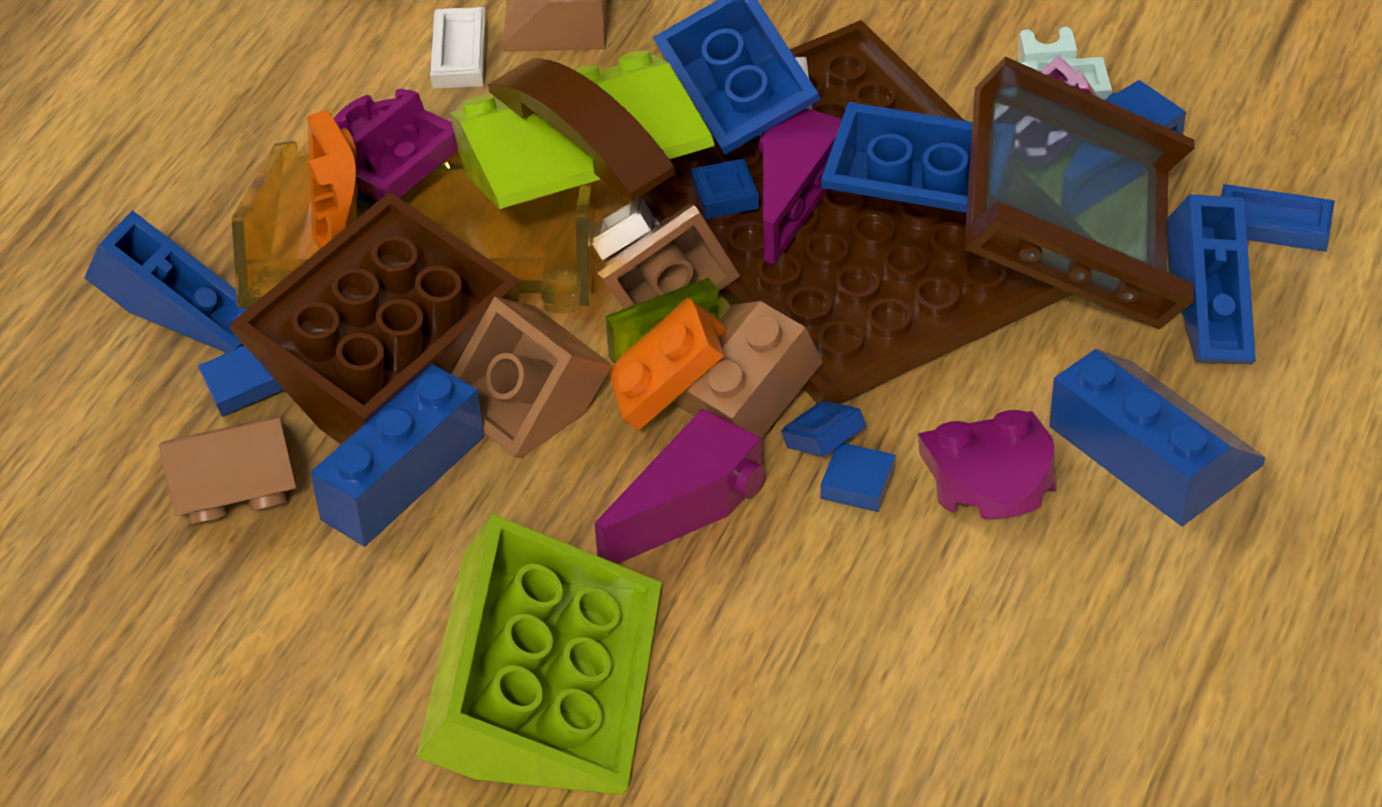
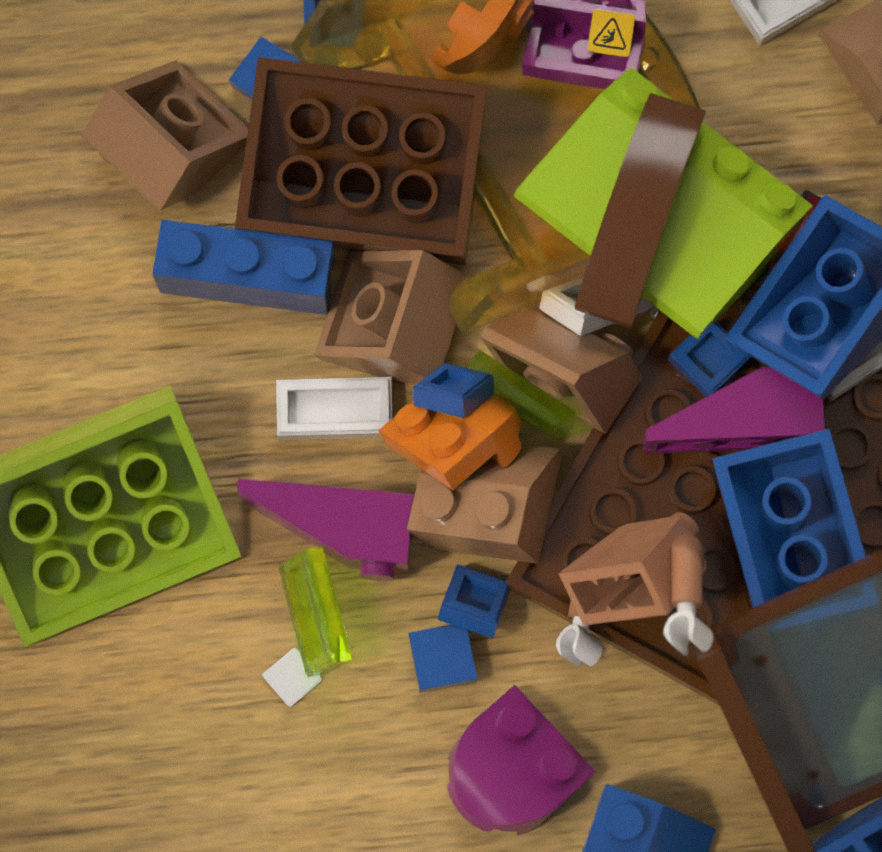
camera: 60 degrees right, 30 degrees up
none -> white sticker [262,648,322,707]
none -> white tile [276,377,392,440]
none -> clear neon green tile [278,546,352,678]
none -> blue tile [413,363,494,418]
none -> nougat torso [556,513,713,666]
none -> yellow sticker [587,9,635,57]

